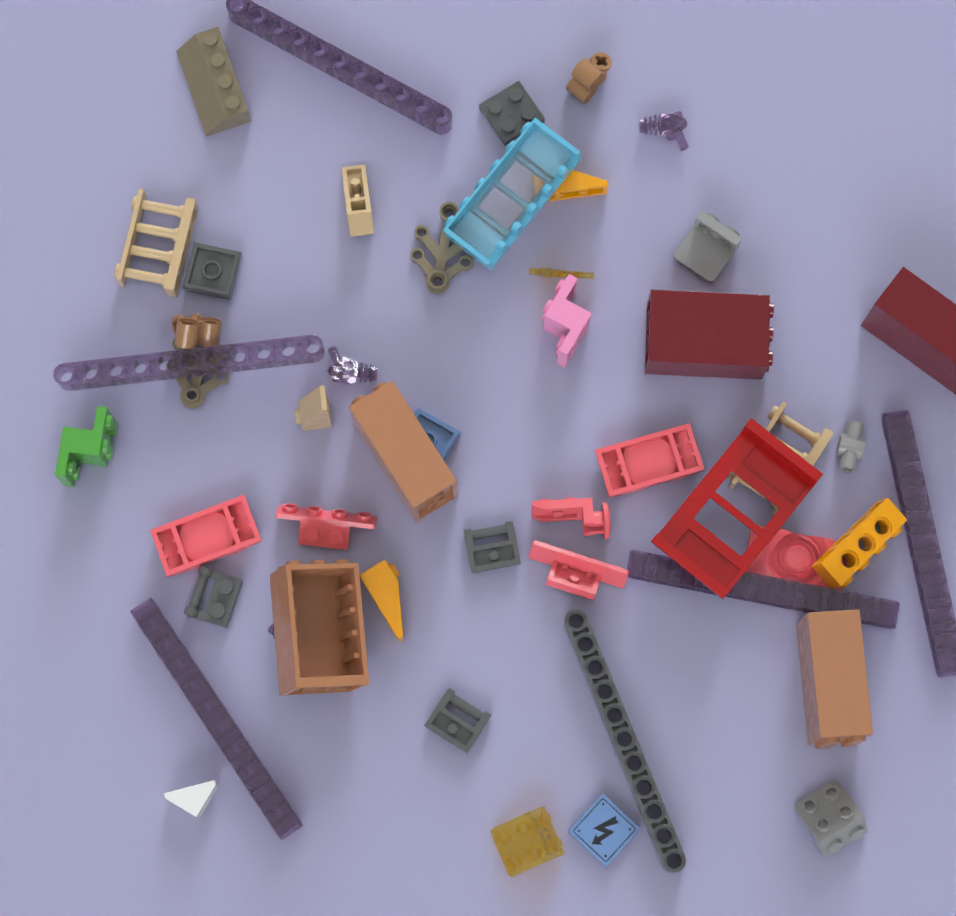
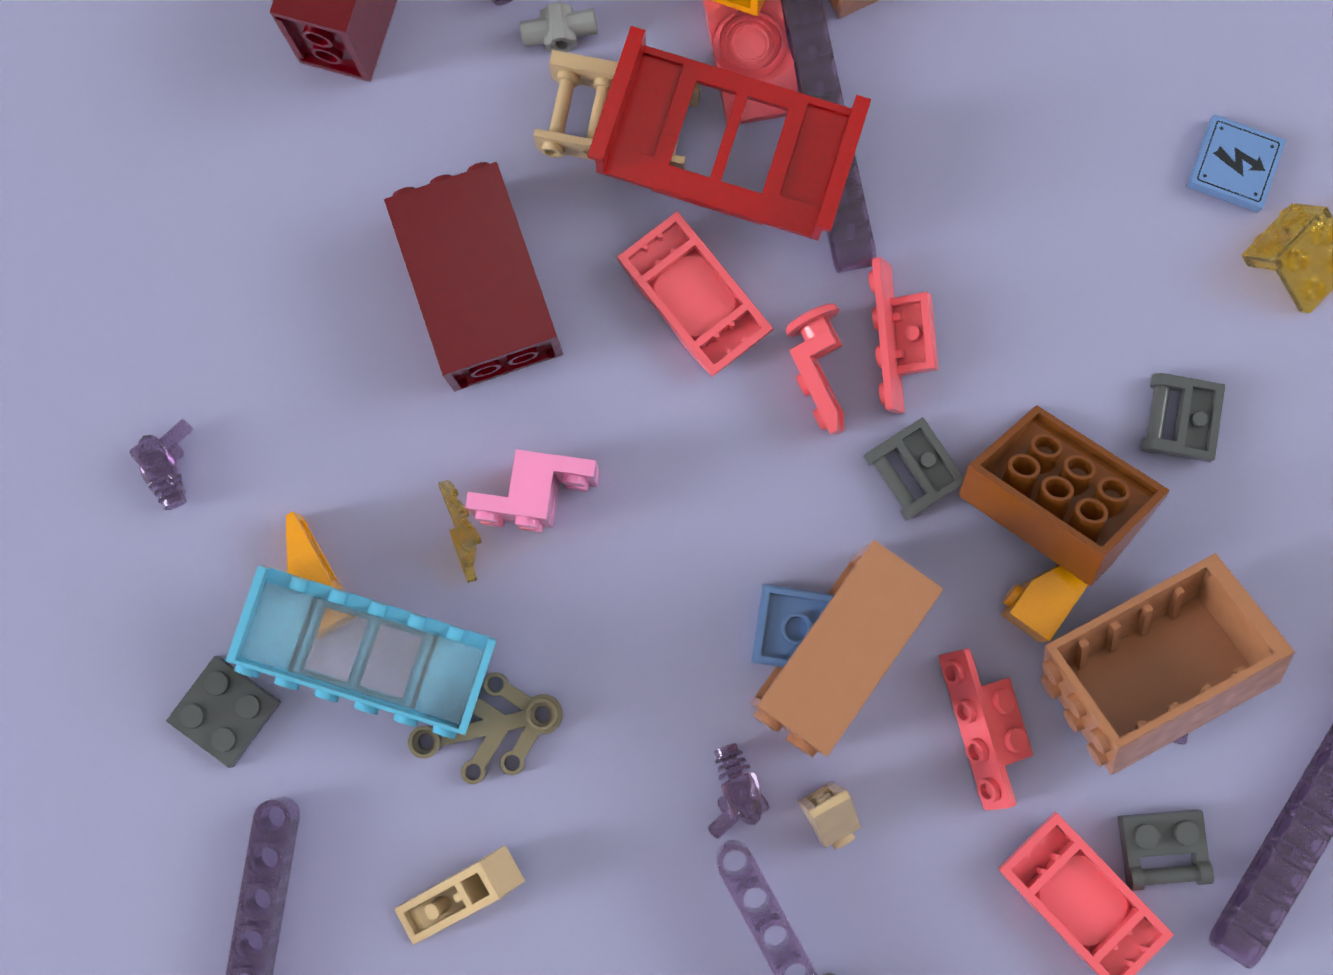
camera: 110 degrees left, 5 degrees up
dark grey beam [564,609,686,873] -> none
medium nougat piece [566,52,612,104] -> none
light grey bracket [673,211,742,283] -> none
none -> dark orange slope [959,405,1170,587]

